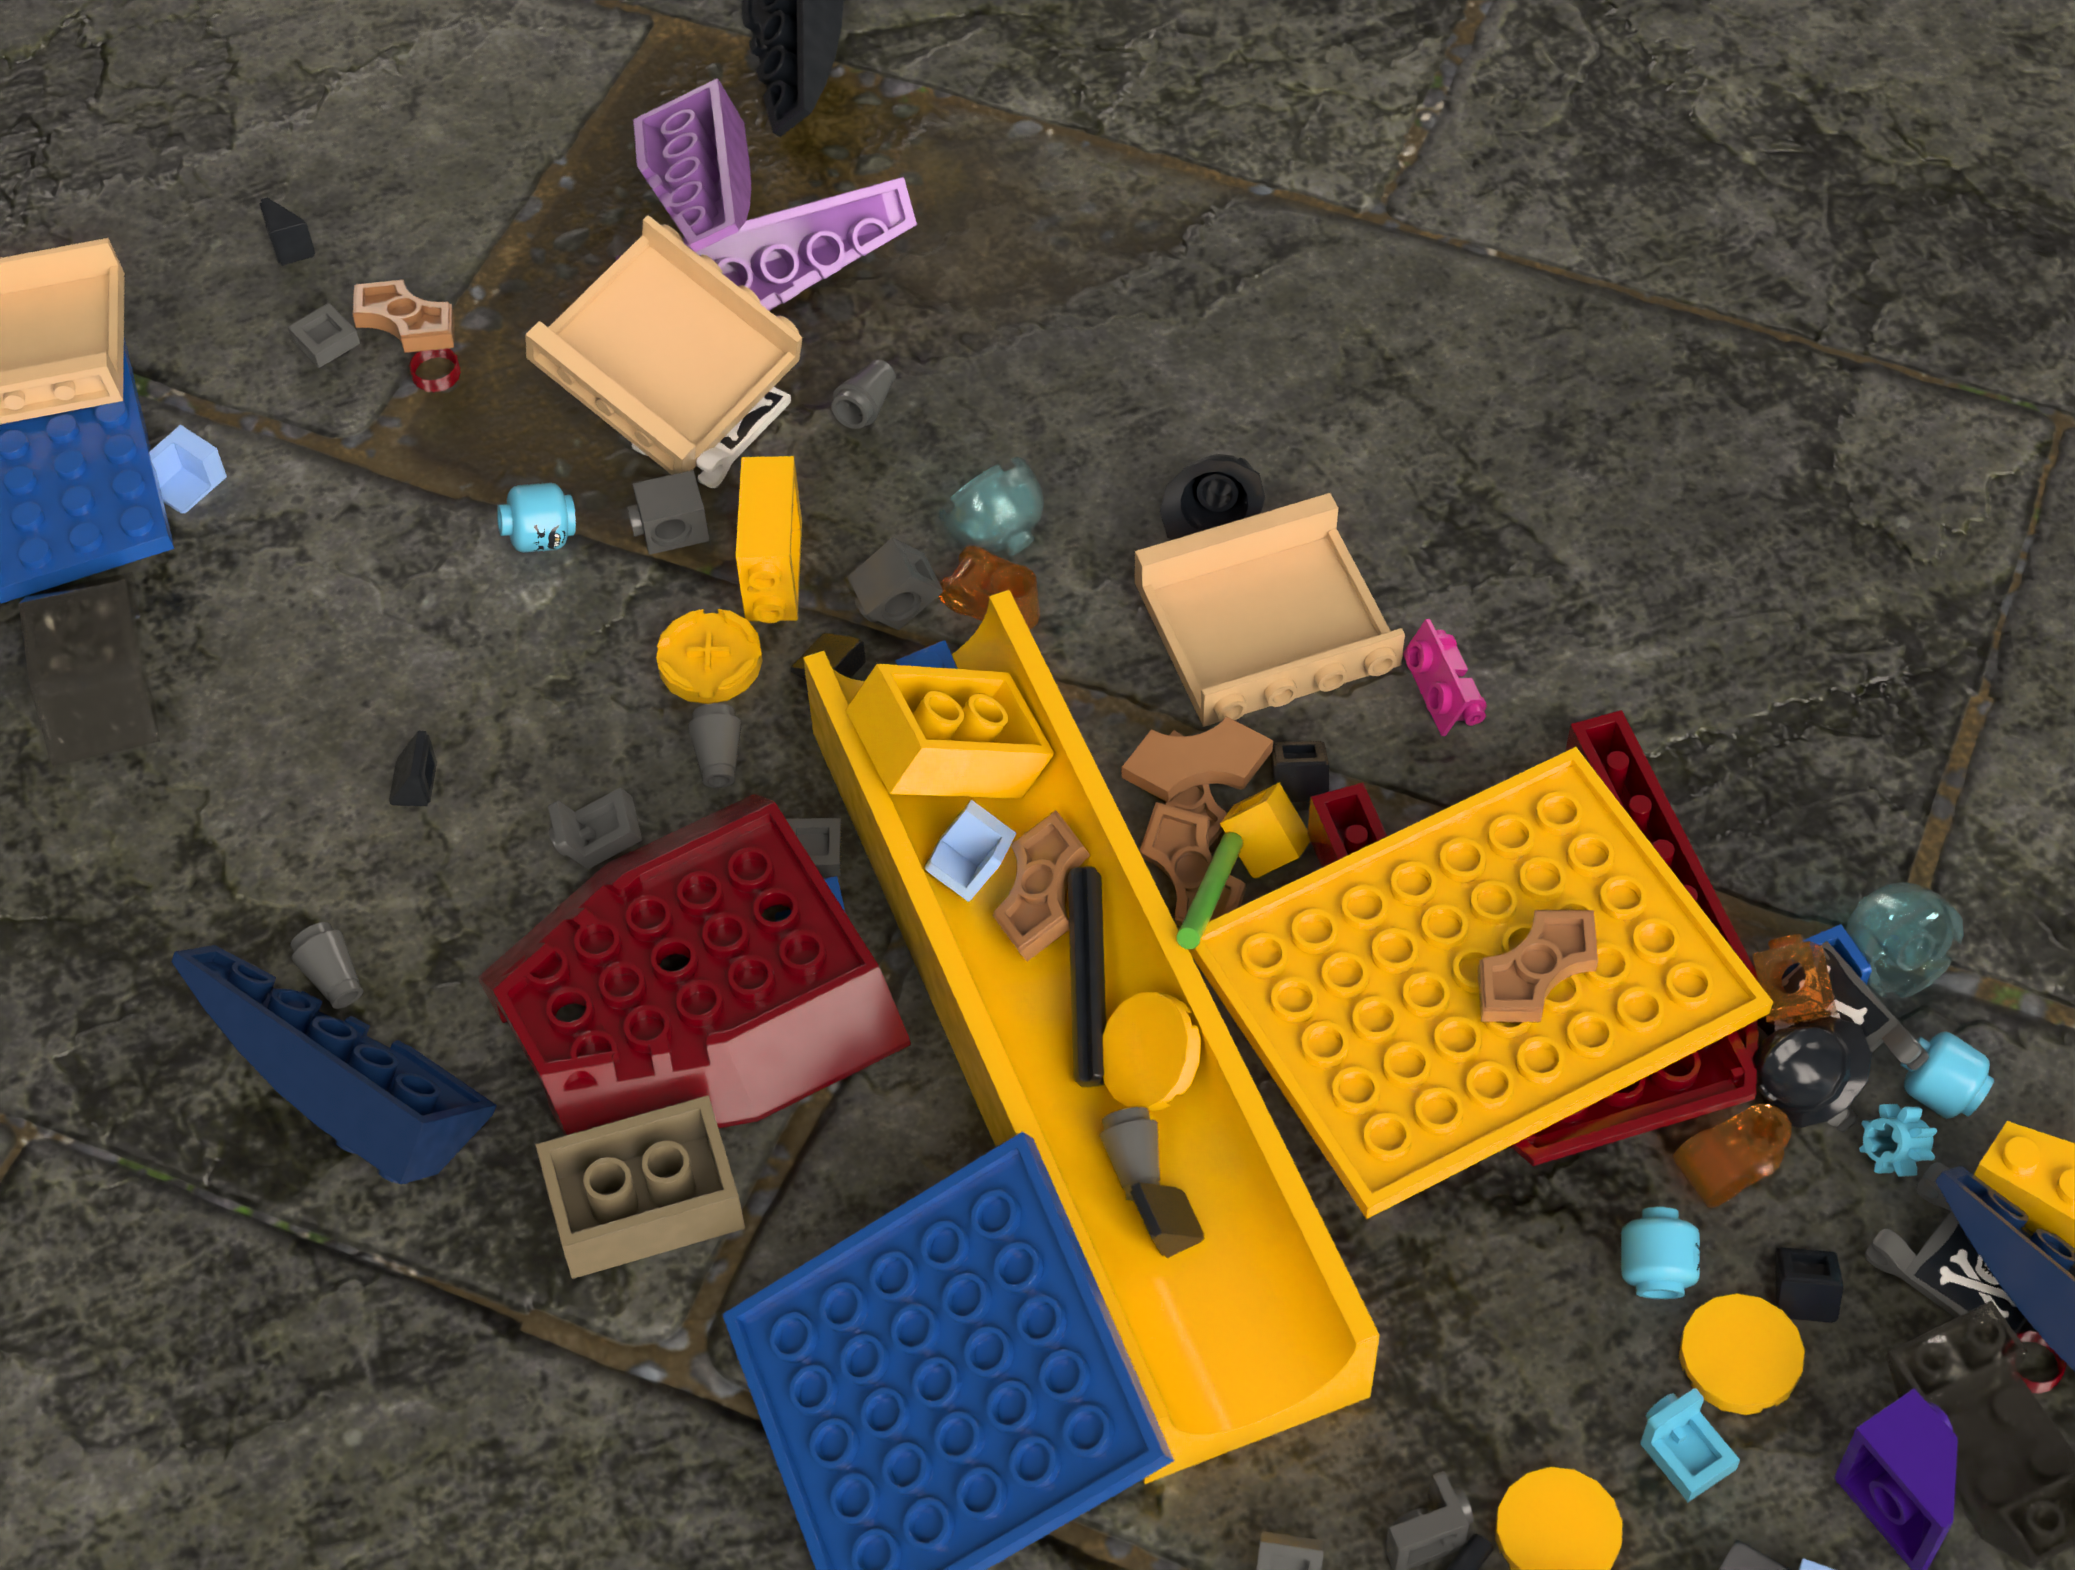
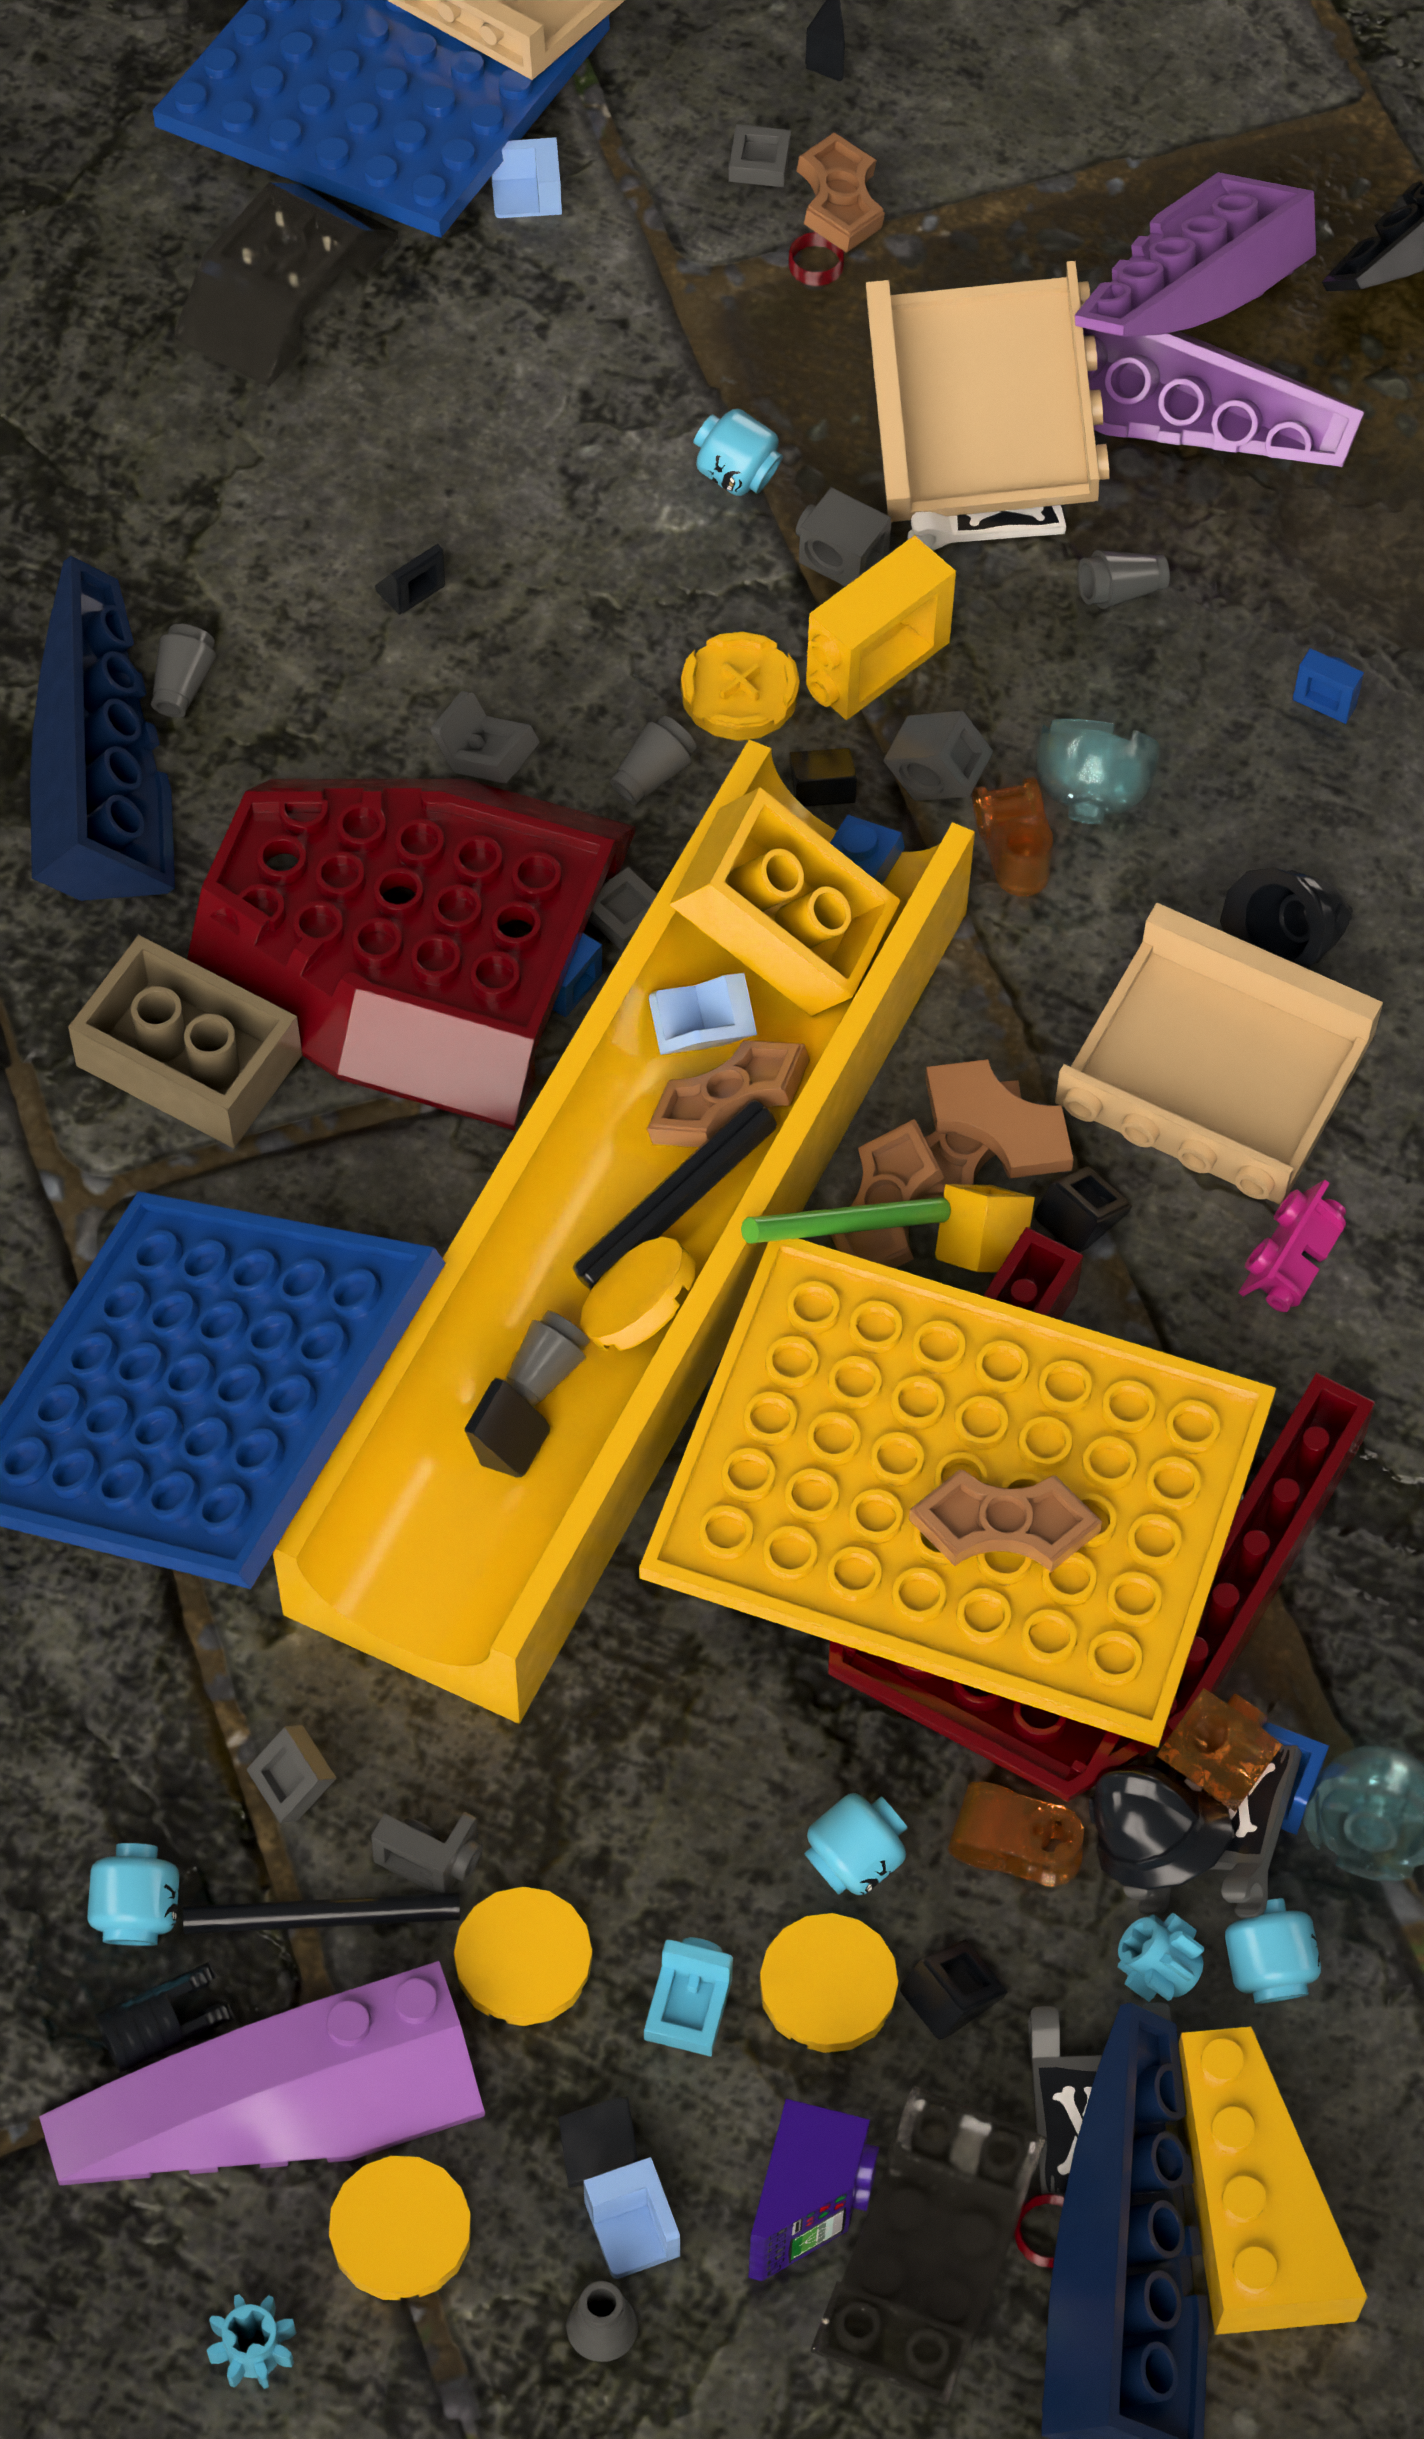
camera: 45 degrees right, 5 degrees up
none -> blue plate [1293,648,1364,724]

